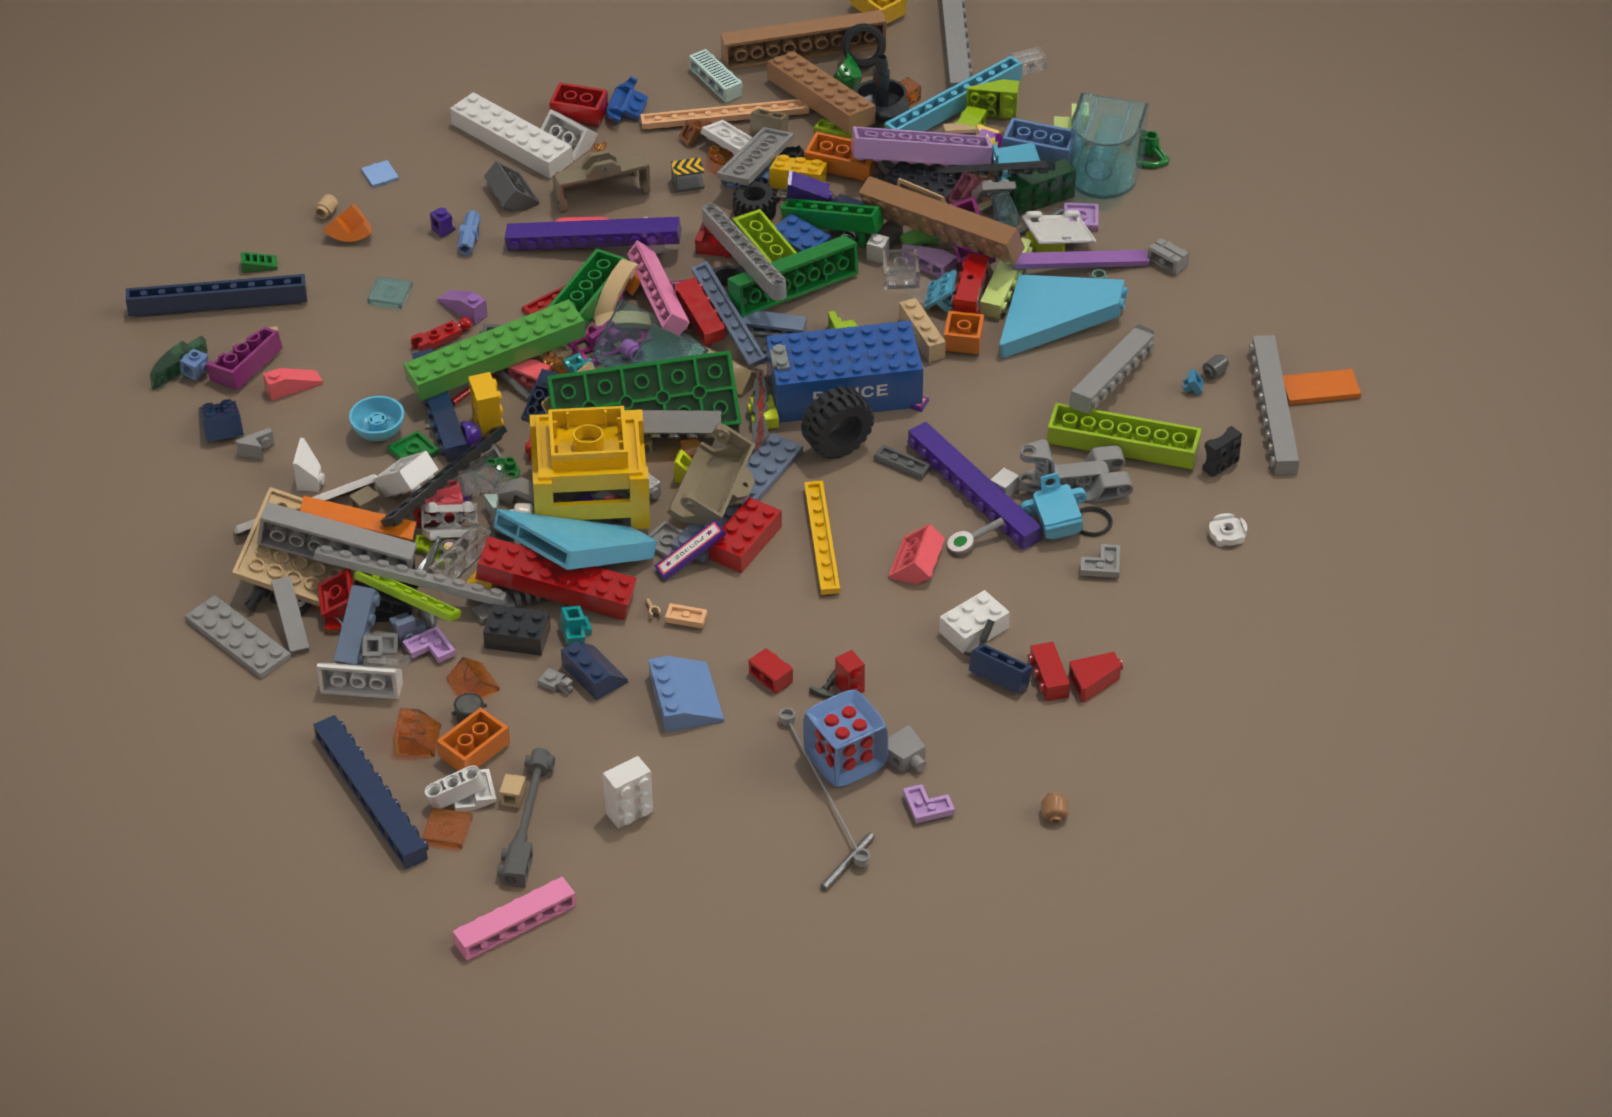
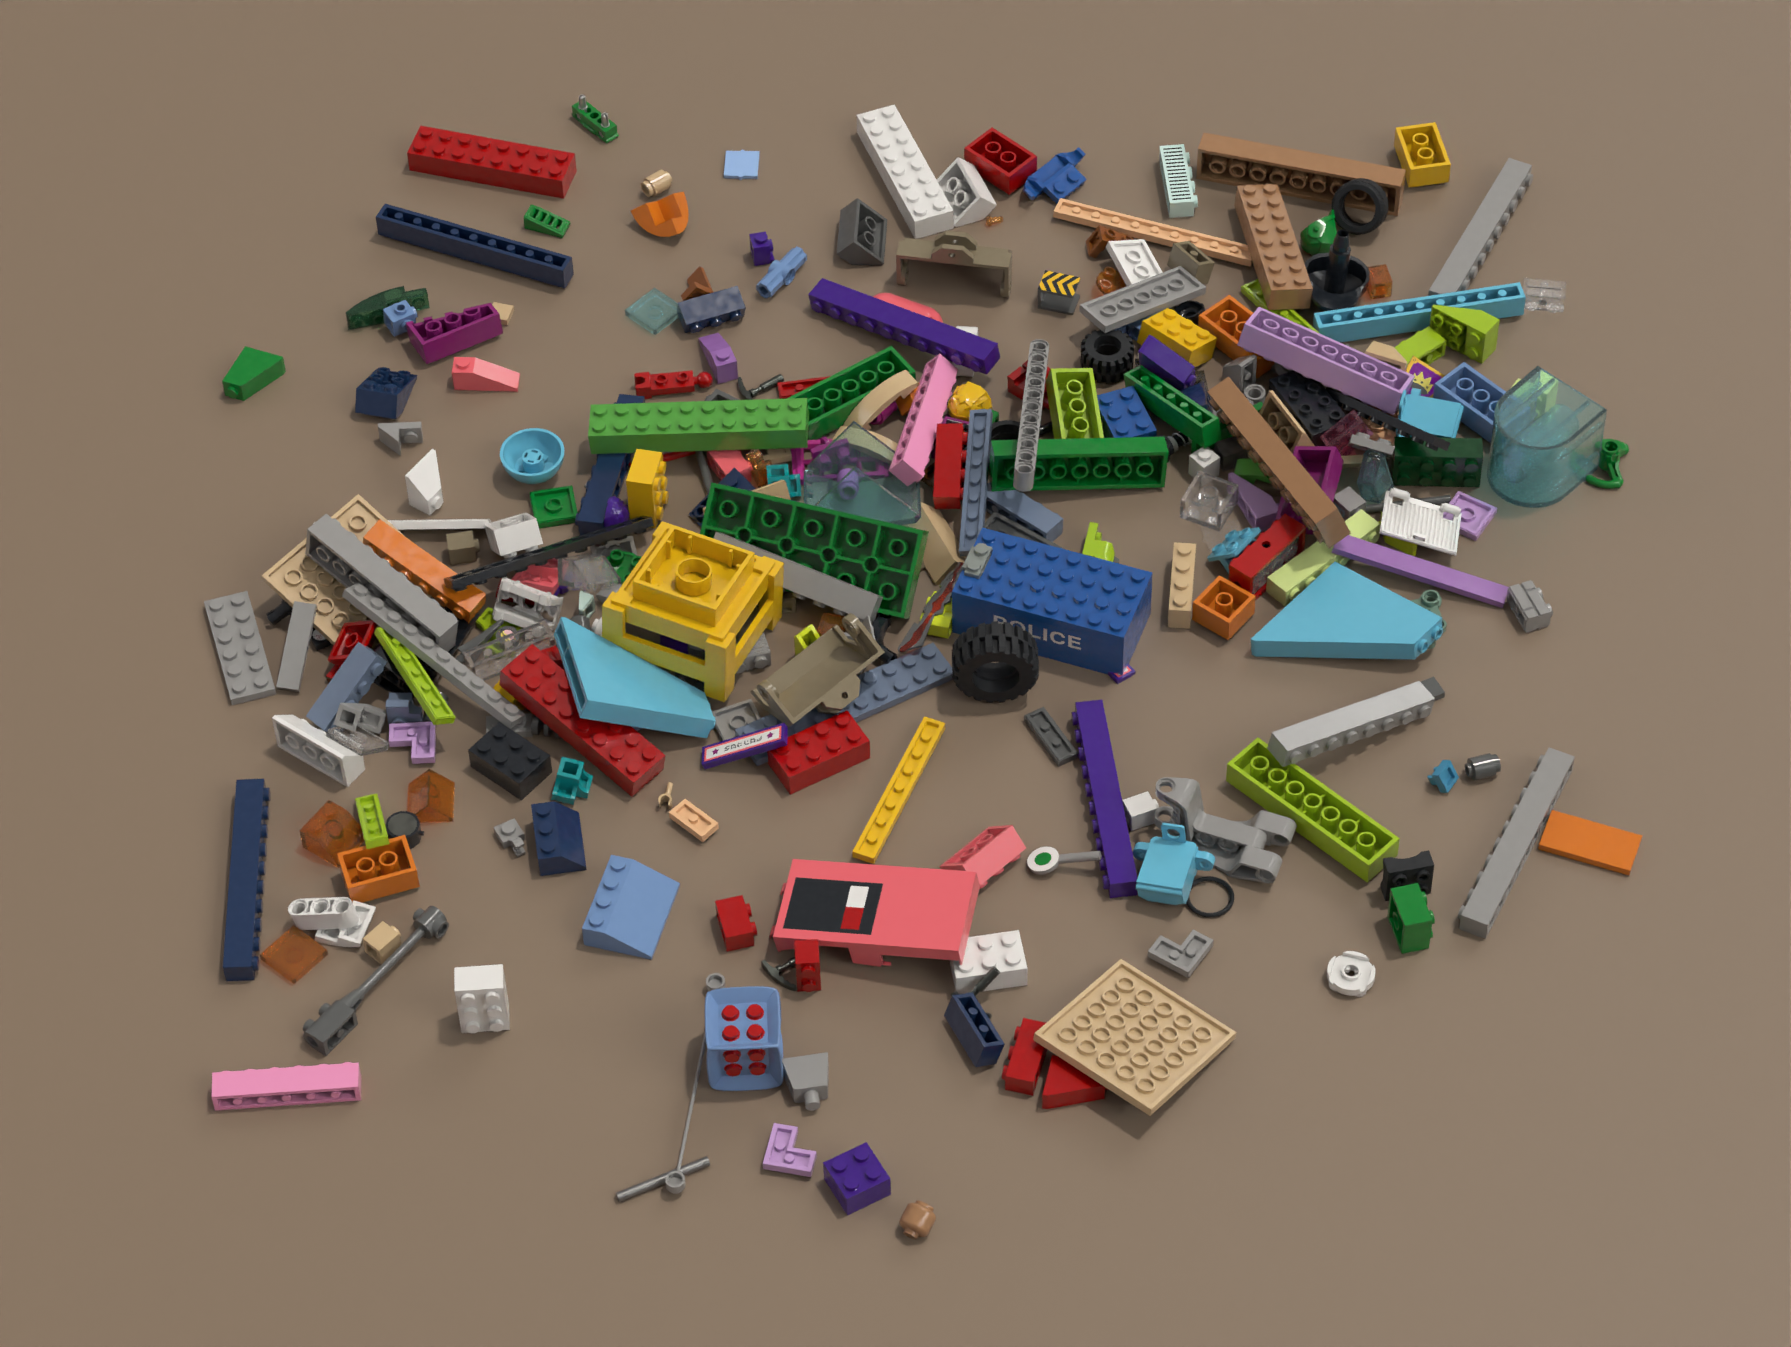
camera: 30 degrees right, 5 degrees up
none -> green slope [222,346,286,401]
none -> lime tile [355,793,390,849]
none -> red brick [407,125,577,199]
none -> green piece [571,94,619,143]
none -> dark blue brick [677,286,746,333]
none -> dark orange bracket [681,266,713,301]
none -> pearl dark grey piece [738,374,784,400]
none -> coral piece [769,859,980,967]
none -> dark purple brick [823,1142,891,1215]
none -> yellow helmet [947,381,992,422]
none -> tan plate [1033,959,1237,1116]
none -> light grey slope [1222,354,1257,393]
none -> green brick [1387,883,1435,954]

